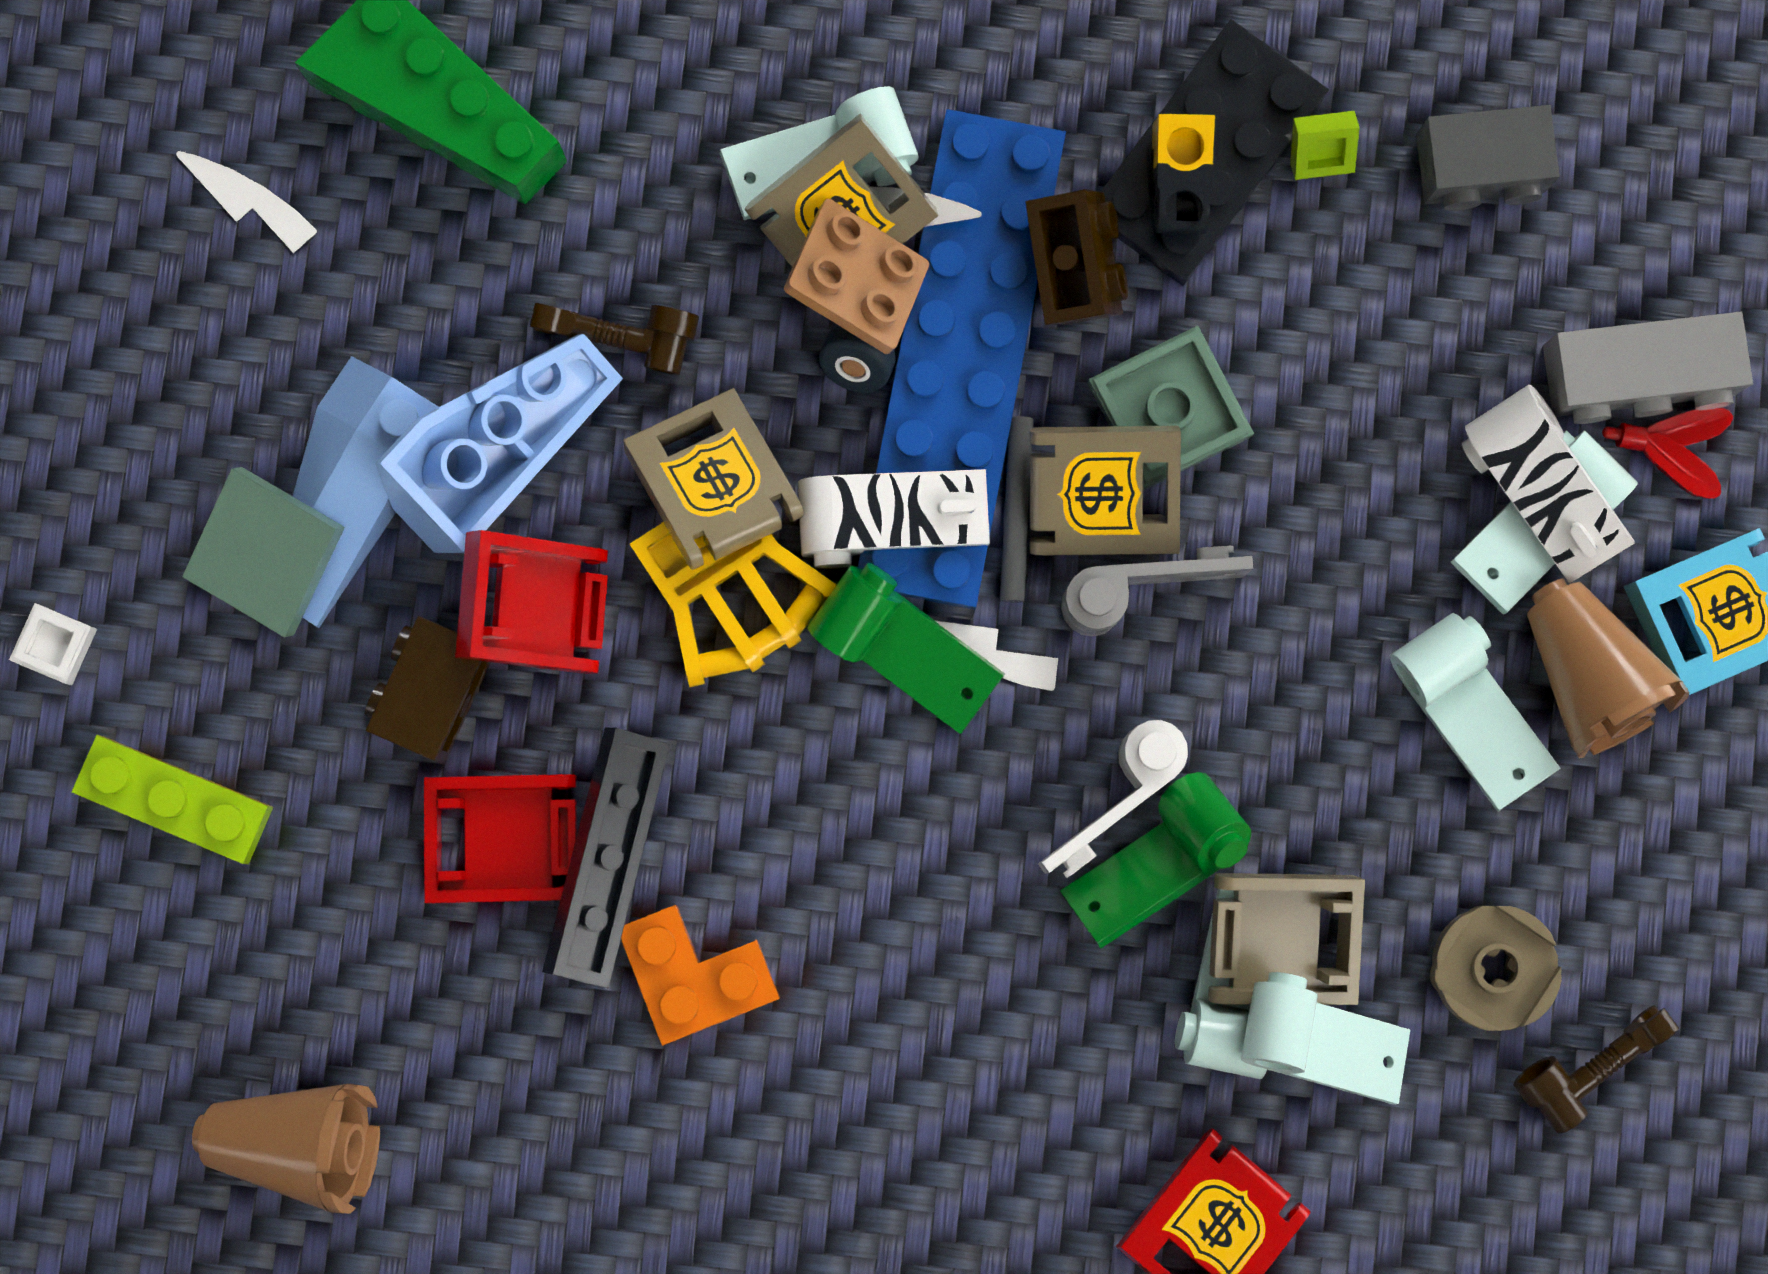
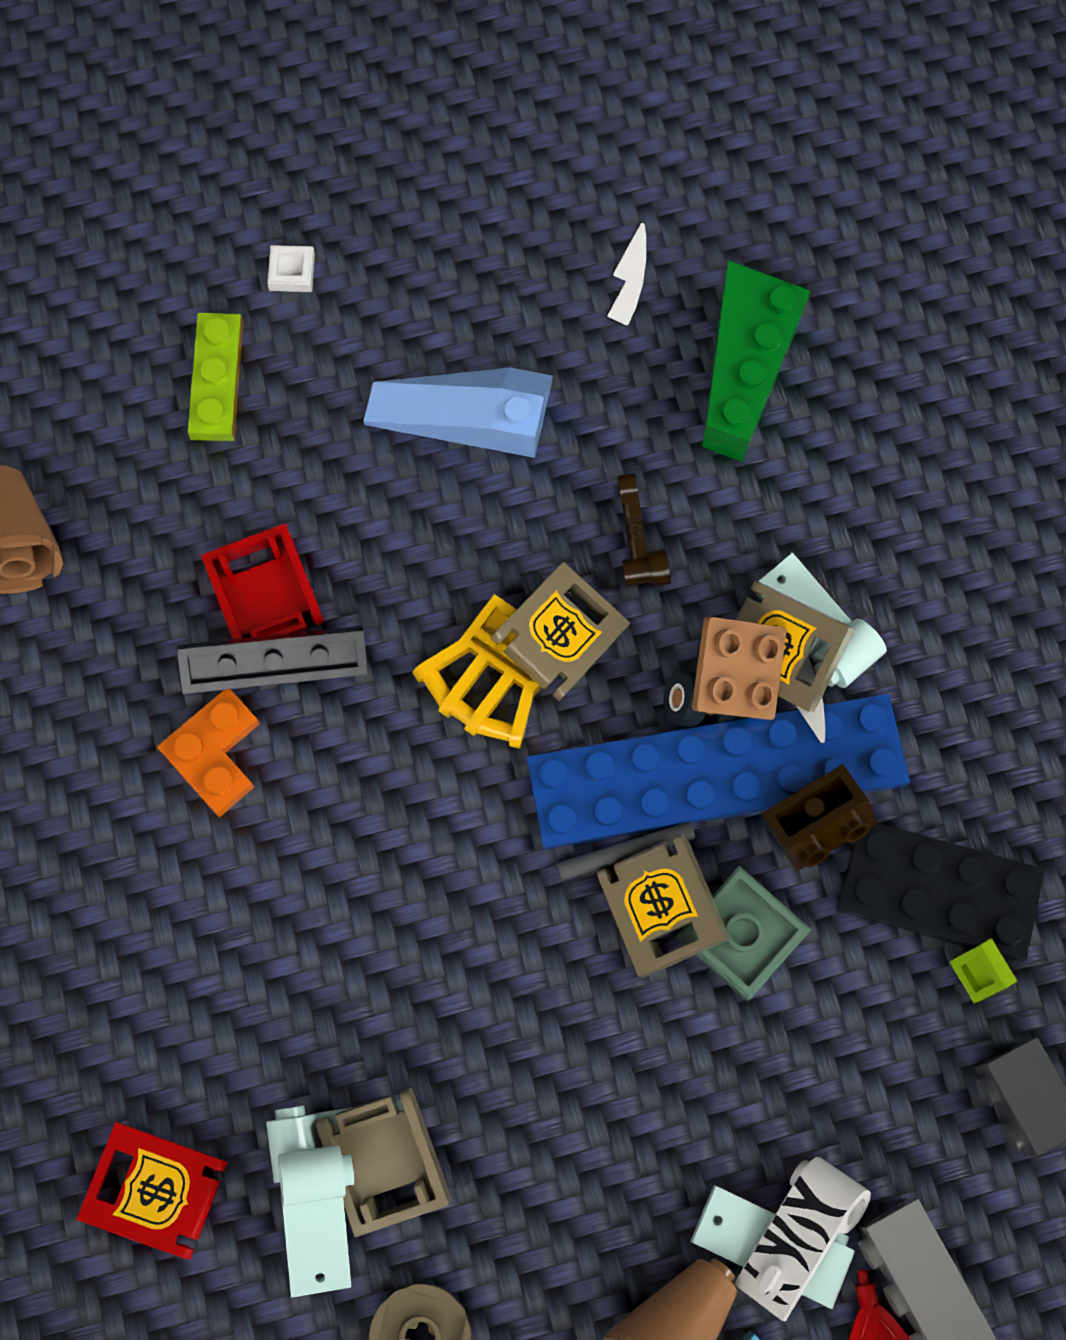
camera: 70 degrees right, 10 degrees down
sand green tile [182,467,345,637] -> none
dark brown brick [364,616,491,764] -> none
light blue wedge [375,334,623,554] -> none
red container [455,530,608,674] -> none
white door [798,469,990,569] -> none
green door [807,563,1005,734] -> none
white sticker [936,621,1058,691] -> none
white door [1038,720,1188,878] -> none
green door [1060,772,1252,949] -> none
light grey door [1061,546,1253,636] -> none
leg [1152,114,1215,234] -> none
light aqua door [1390,613,1561,812] -> none

